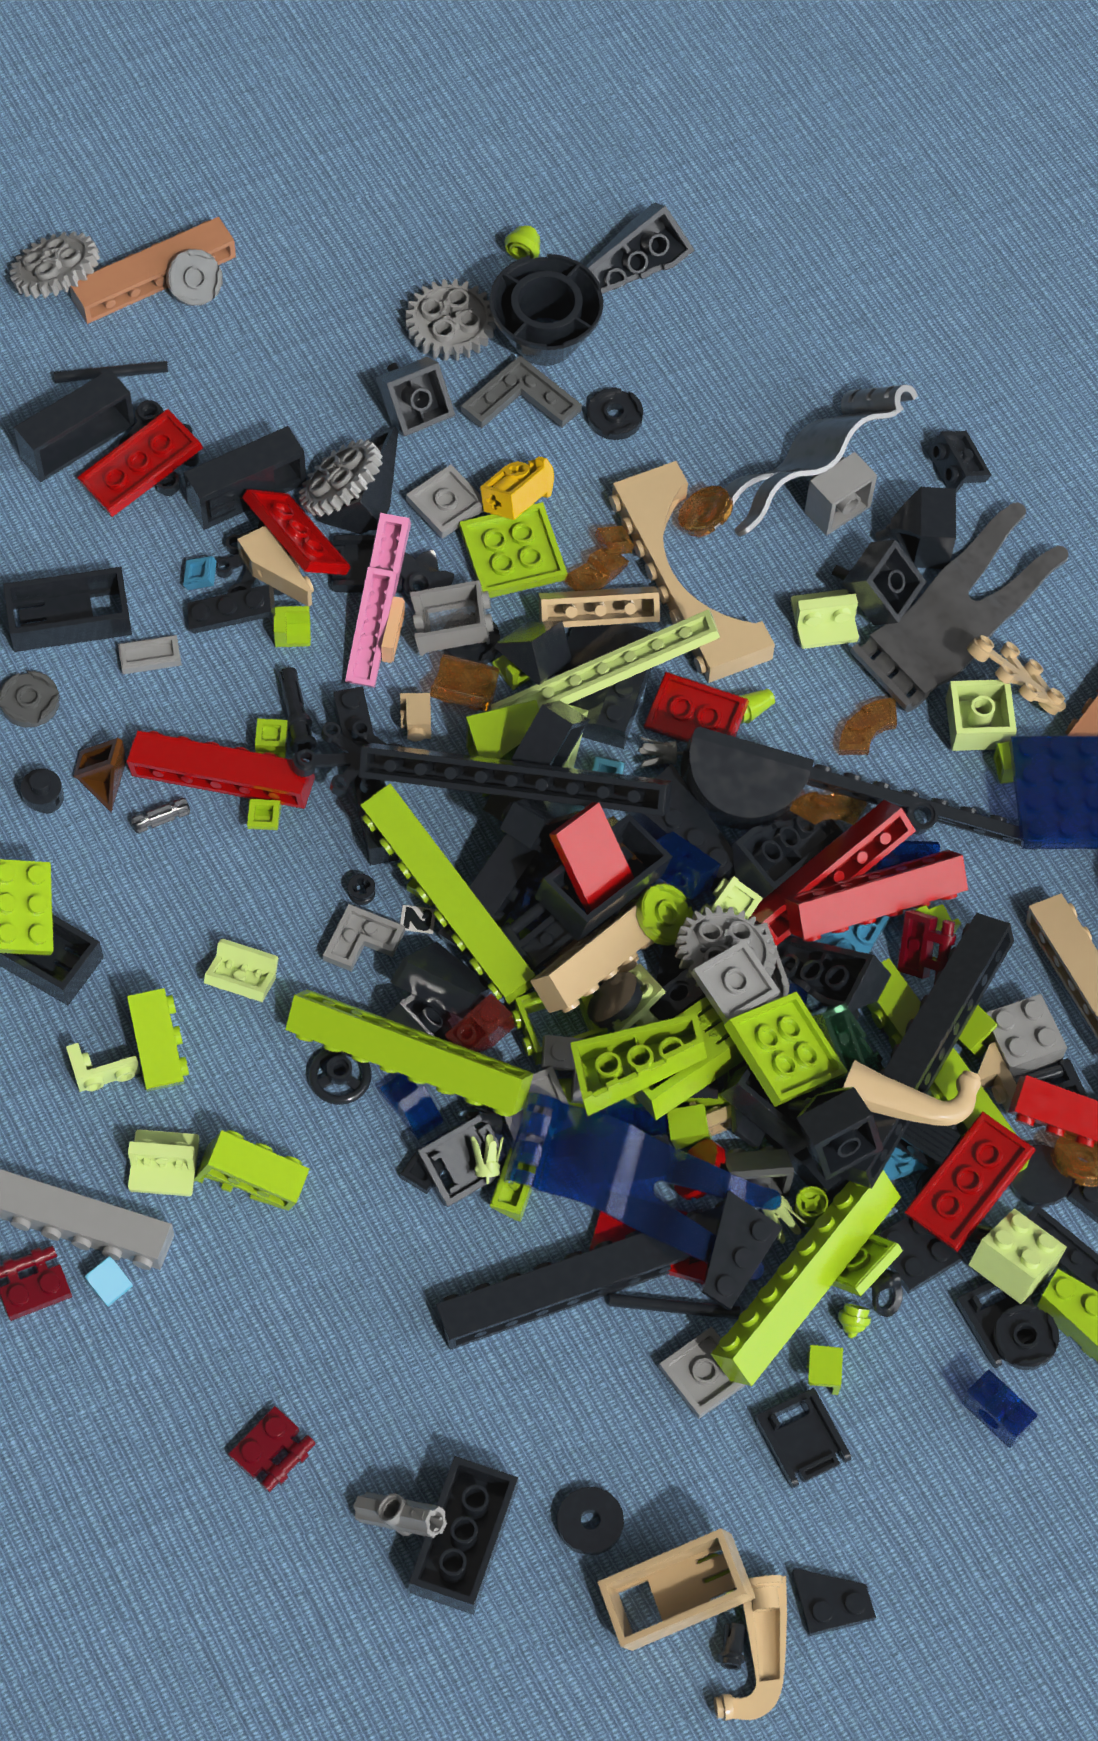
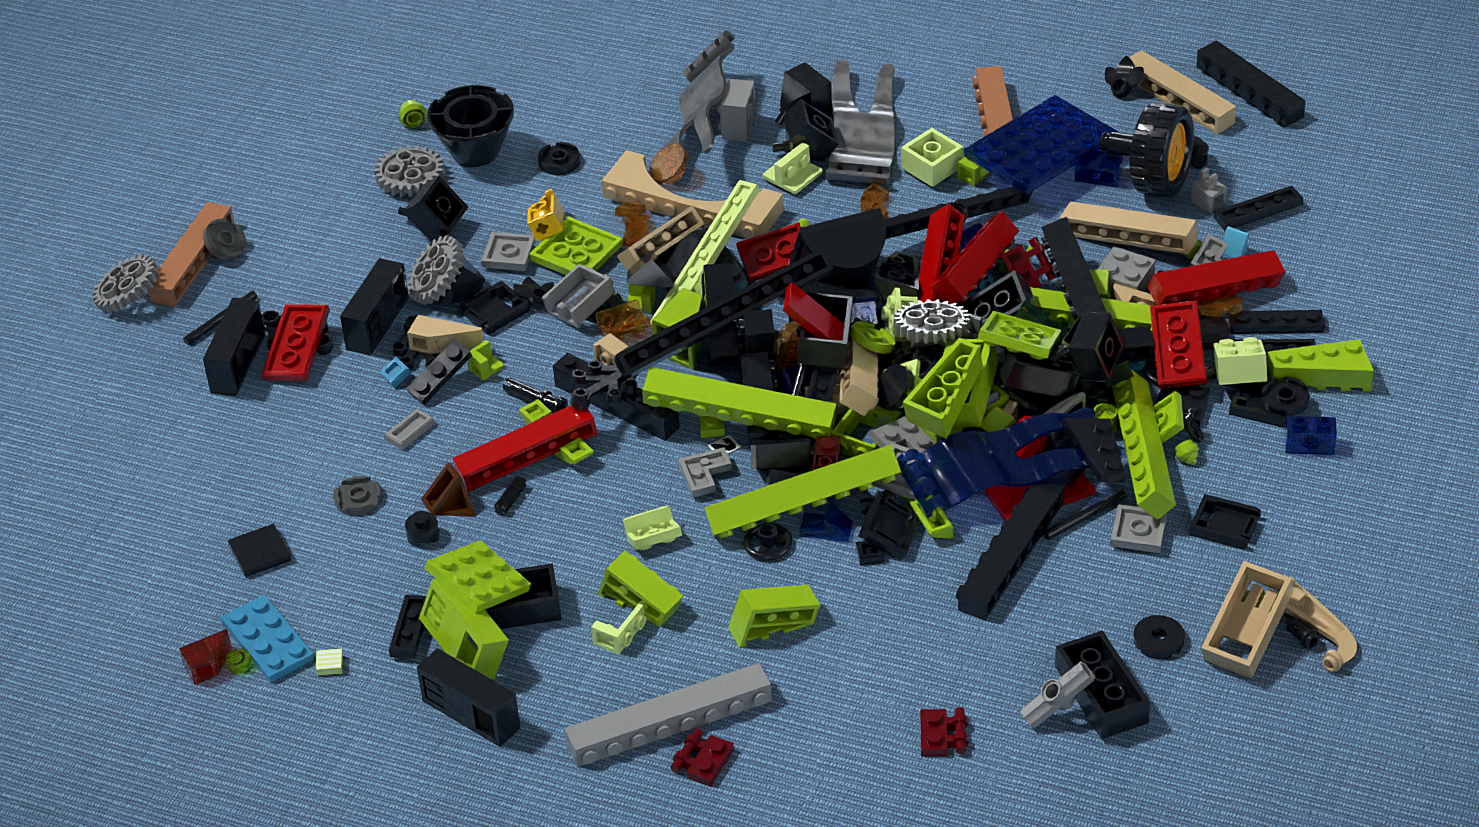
camera: 35 degrees left, 20 degrees down
black piece [3,567,132,652] -> none
medium azure slope [85,1256,133,1307] -> none
yellowish green bracket [128,1130,200,1196] -> none
red tile [242,490,351,575] -> none
bright pink slope [345,513,411,688] -> none
black bush [348,874,376,905] -> none
light nougat tile [381,596,405,663] -> none
dark grey plate [461,356,582,429] -> none
yellowish green piece [471,1134,504,1184] -> none
black wedge [585,203,695,294] -> none
light grey plate [691,940,781,1024] -> none
clear orange tile [790,791,868,825] -> none
black wing [791,1569,876,1637] -> none
lime panel [806,1345,843,1395] -> none
tan animal [843,1060,981,1126] -> none
black bracket [927,431,992,493] -> none
tan plant [967,635,1066,715] -> none

